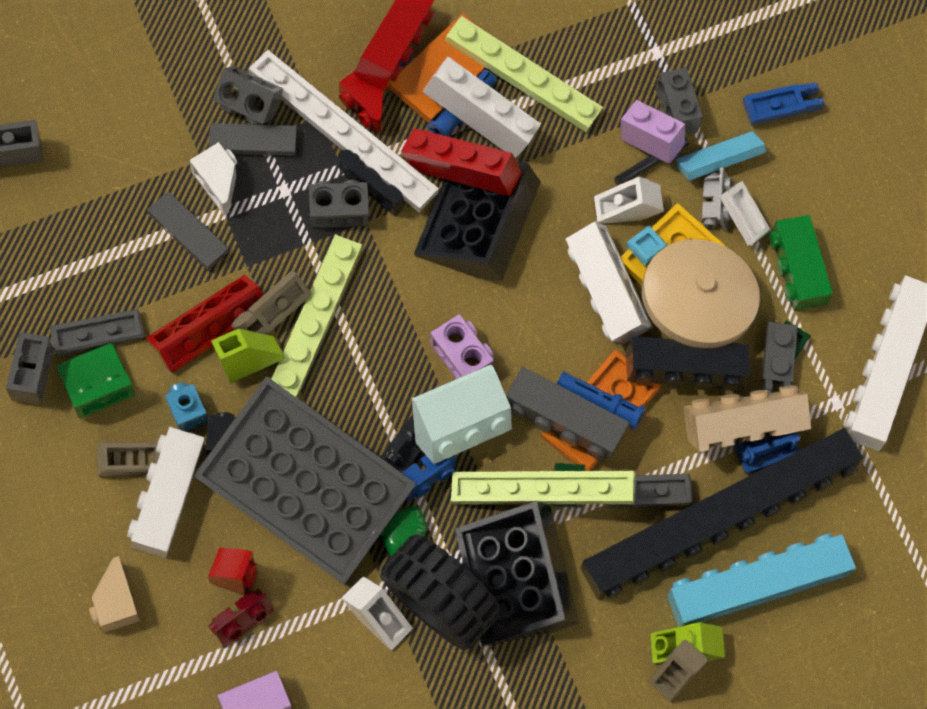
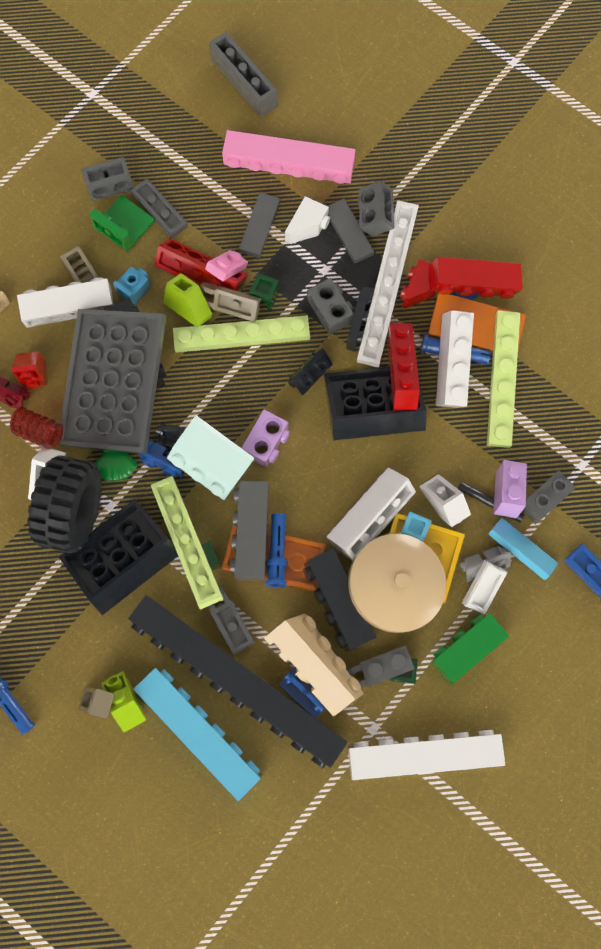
camera: 70 degrees right, 5 degrees up
none -> clear red piece [10,407,63,449]
none -> bright pink plate [205,250,248,281]
none -> bright pink brick [222,130,356,184]
none -> dark green panel [249,273,279,310]
none -> black hinge [288,348,333,395]

